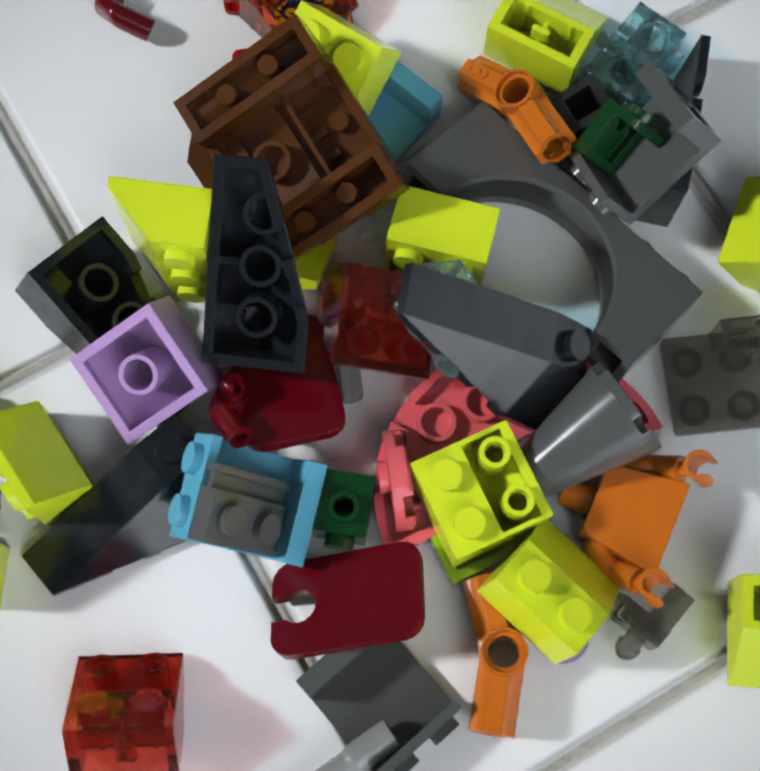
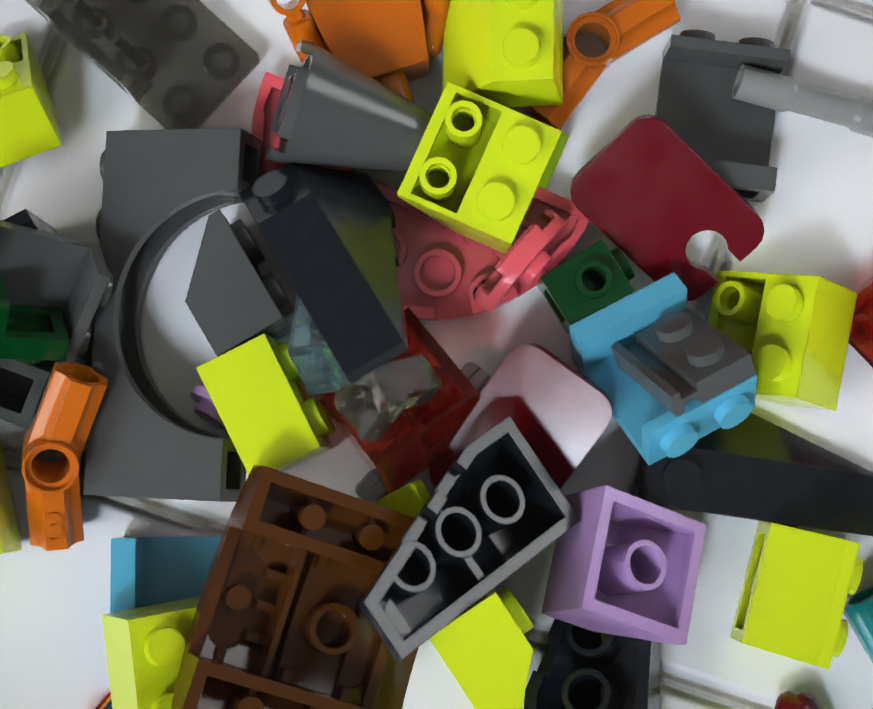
camera: 130 degrees left, 10 degrees up
dark red arm [209,372,254,449] -> none
none -> dark grey slope [185,209,296,357]
none -> clear smoke piece [334,354,443,442]
none -> neon yellow slope [707,270,857,411]

